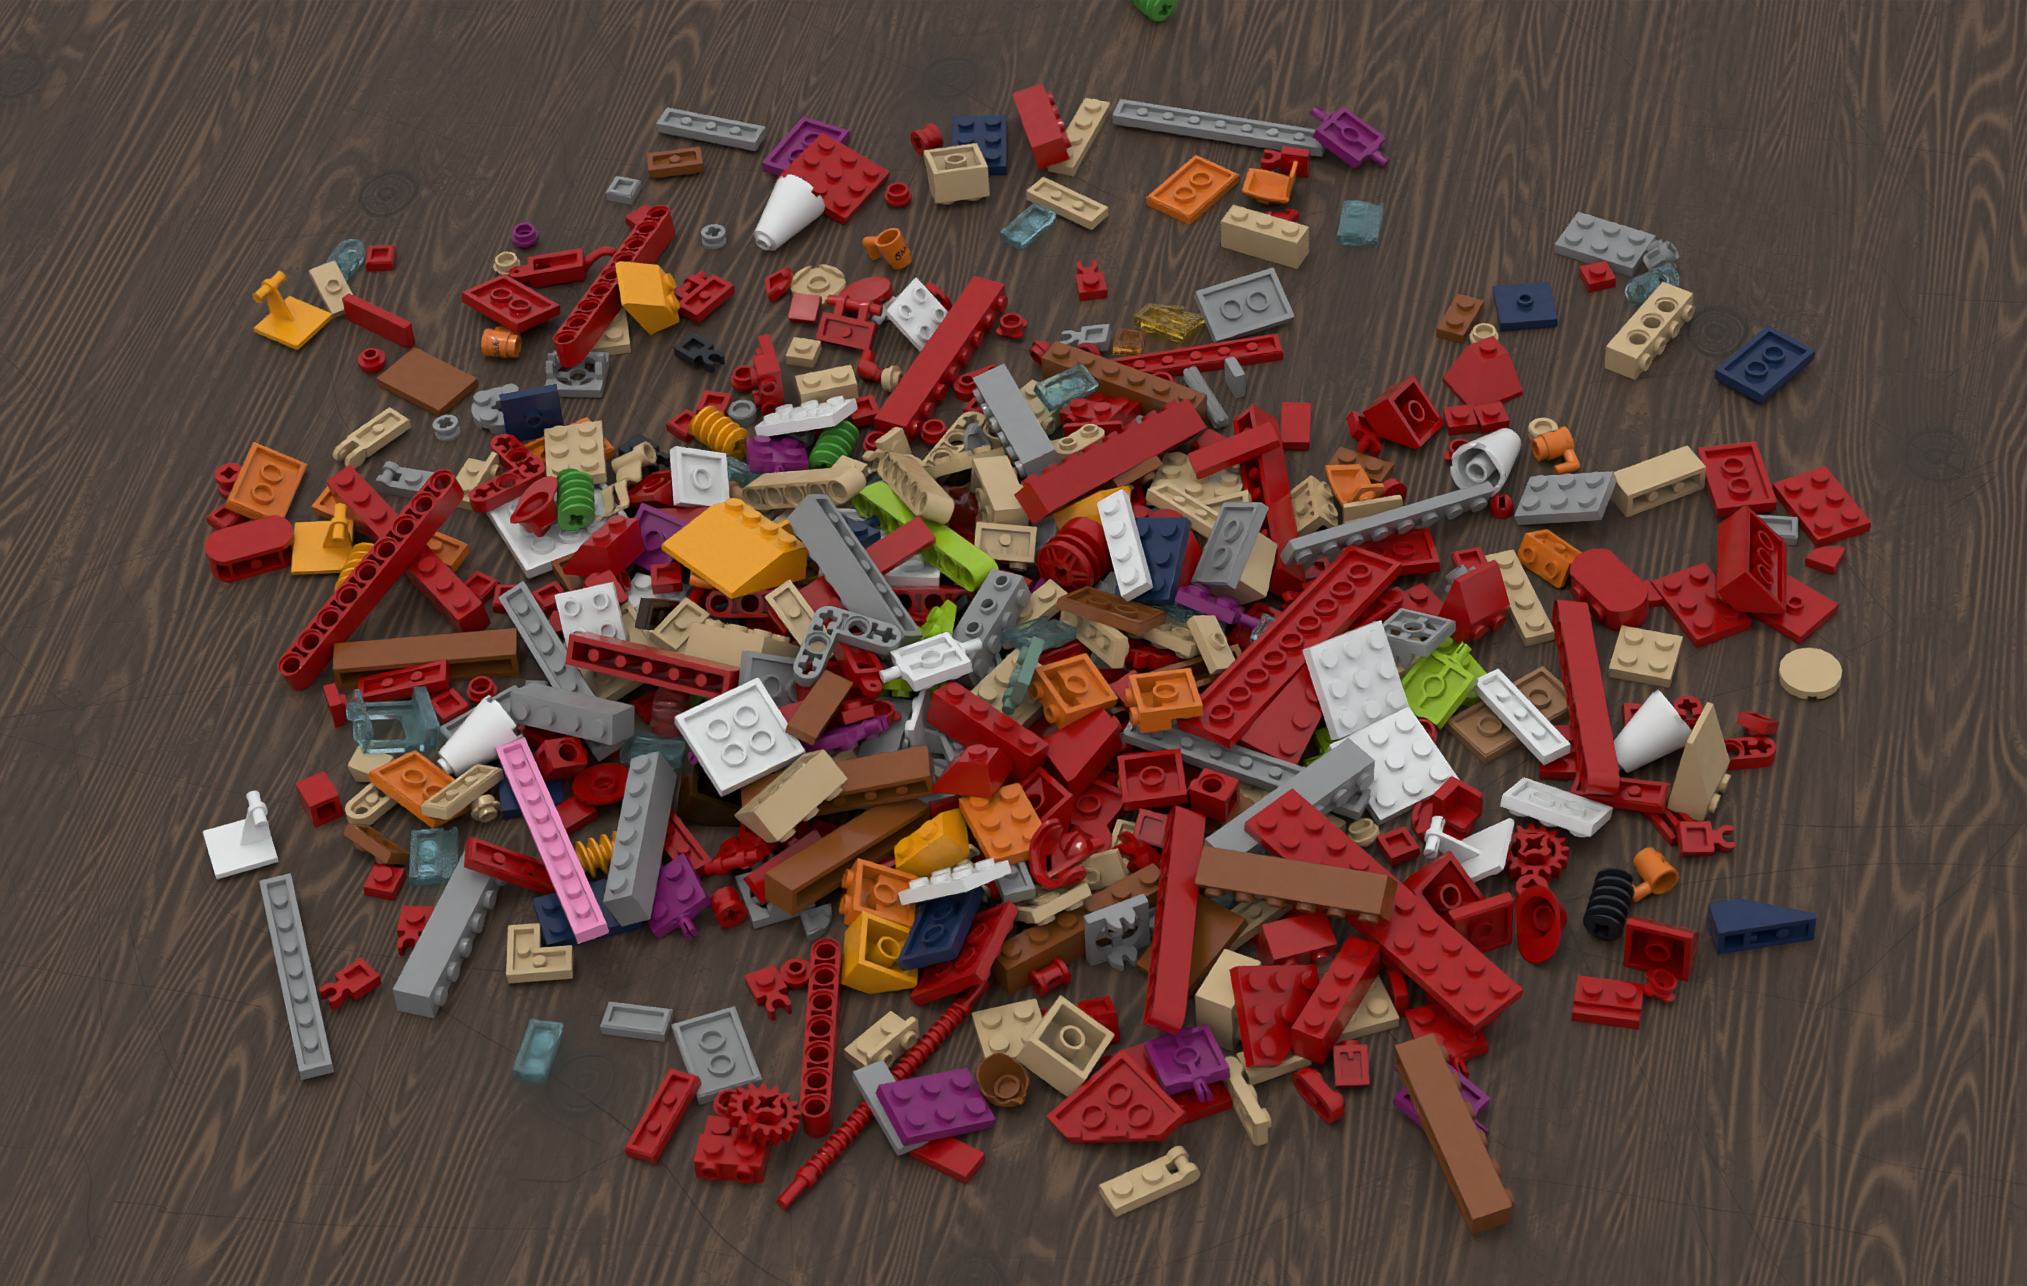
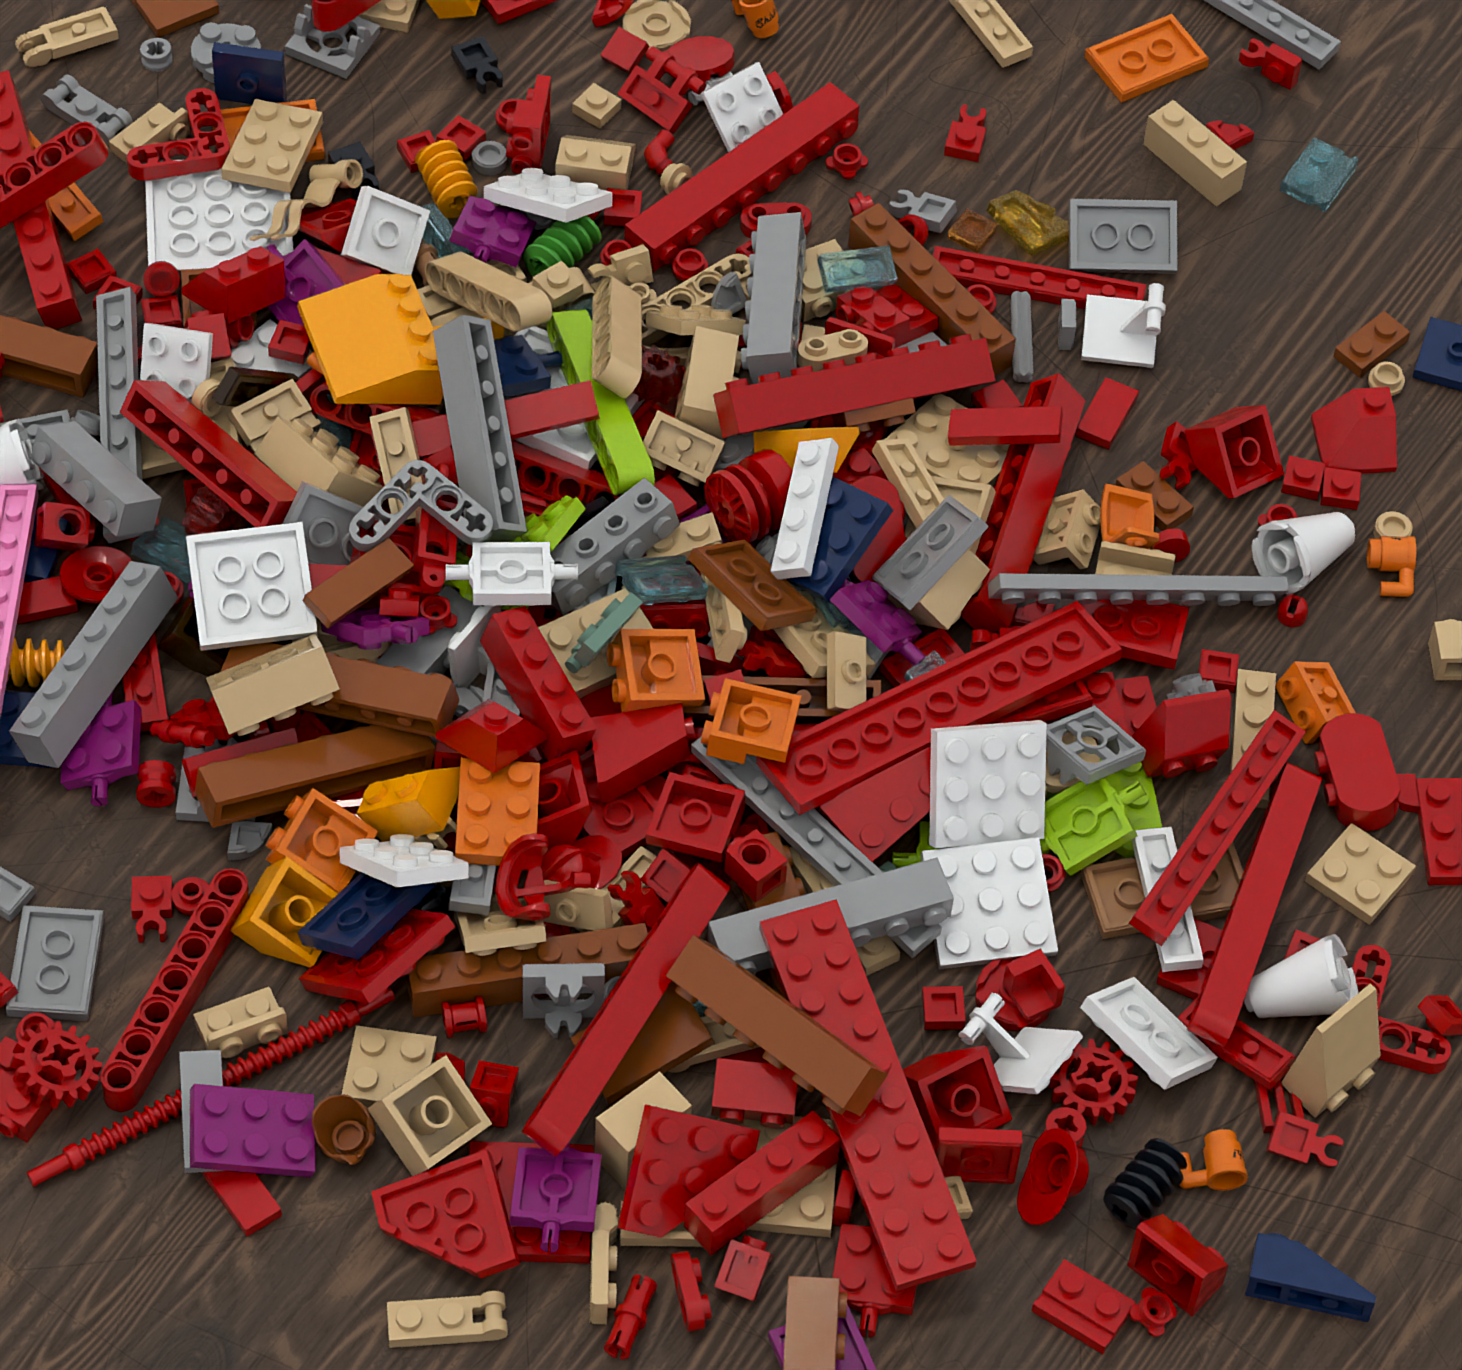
camera: 15 degrees right, 10 degrees up
red plate [466,676,498,704] -> none
red piece [510,476,558,538] -> none
bright green piece [556,468,596,531] -> none
clear light blue plate [1000,203,1056,251] -> none
orange piece [1242,161,1298,205] -> none
magenta plate [1310,105,1390,169] -> none
tan plate [1348,818,1380,847] -> none
light grey plate [1514,471,1617,525] -> none
none -> red plate [143,261,180,297]
none -> tan tile [191,378,225,417]
none -> red pin [604,1274,657,1360]
none -> white plate [1081,283,1166,368]
none -> red plate [1128,710,1306,946]

